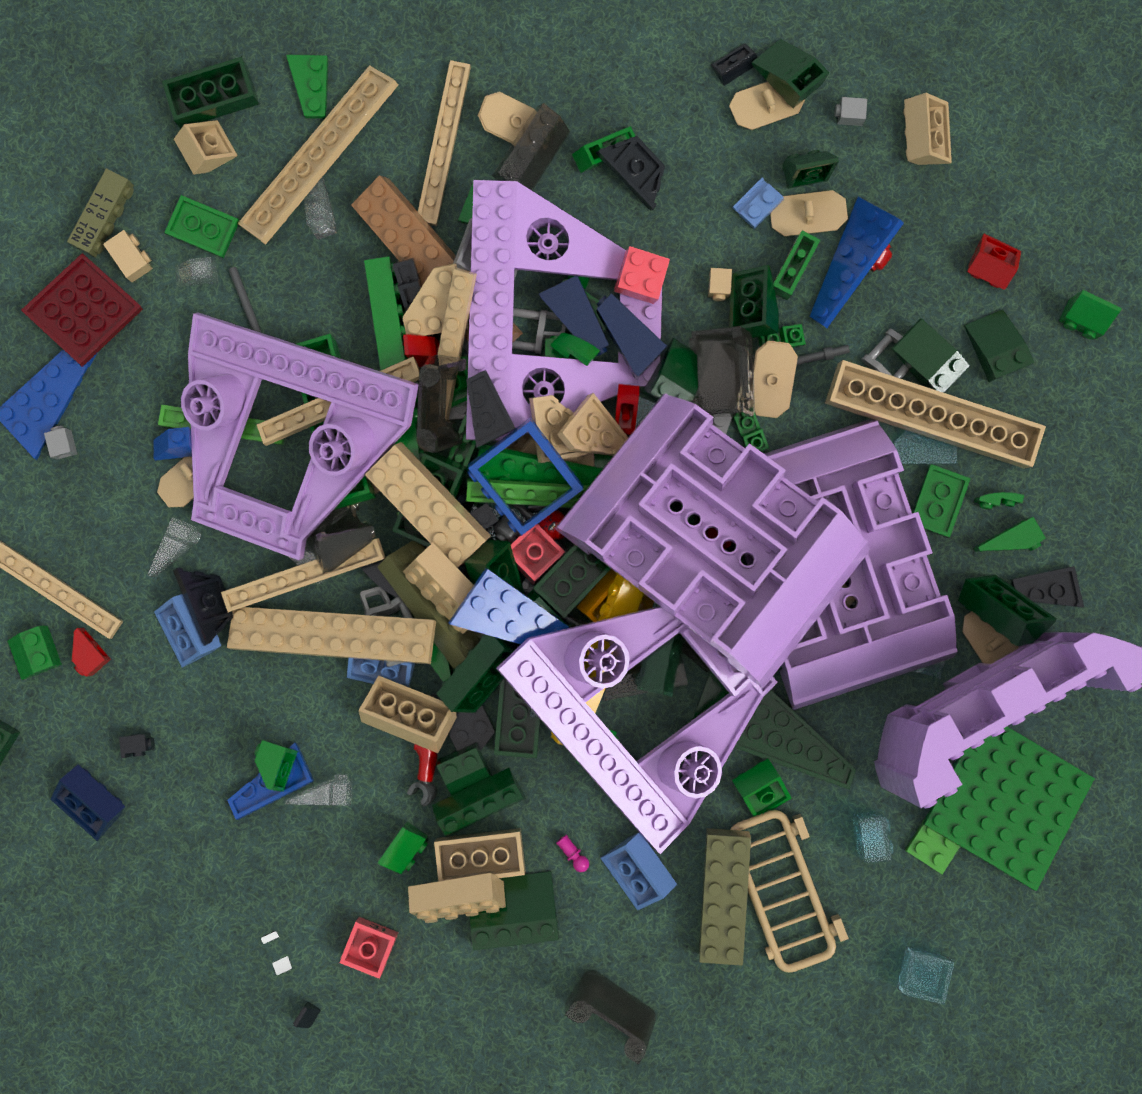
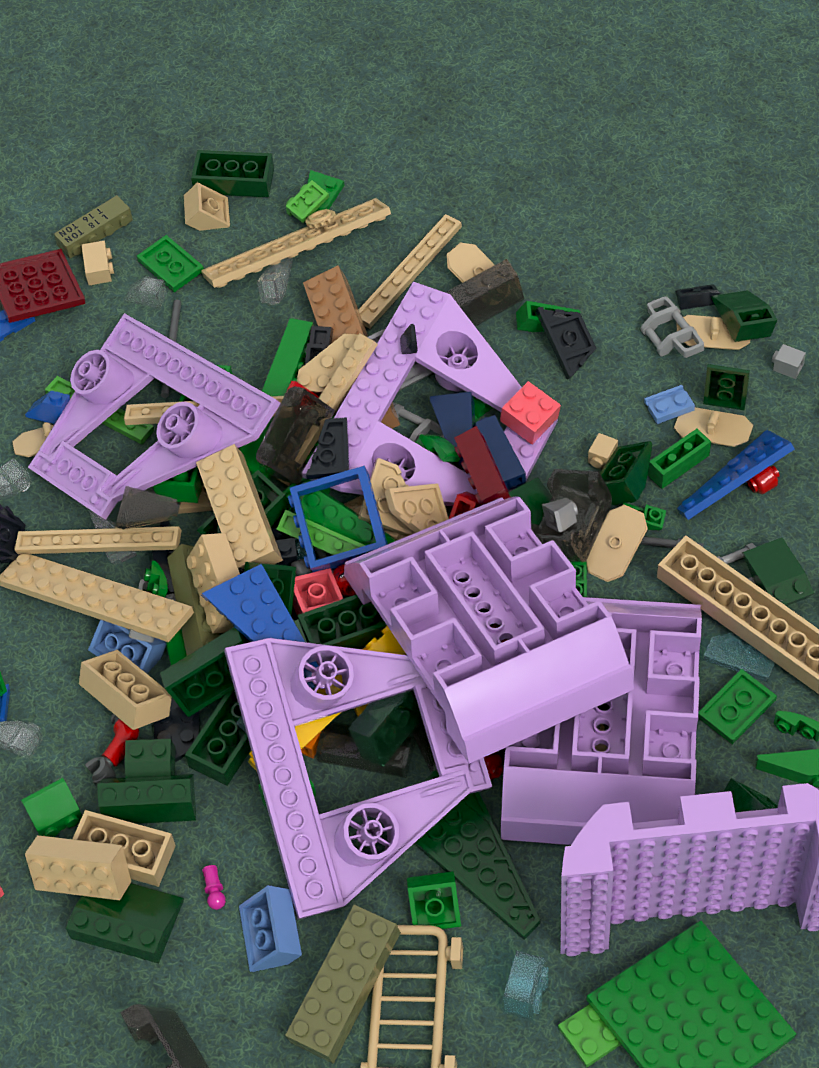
camera: 25 degrees right, 30 degrees down
none -> green slope [144,561,168,598]
none -> bright green bracket [286,180,329,223]
none -> tan gear [306,209,336,229]
none -> black slope [400,324,418,354]
none -> dark red brick [454,426,511,506]
none -> light grey slope [542,498,578,532]
none -> light grey bar [640,296,704,358]

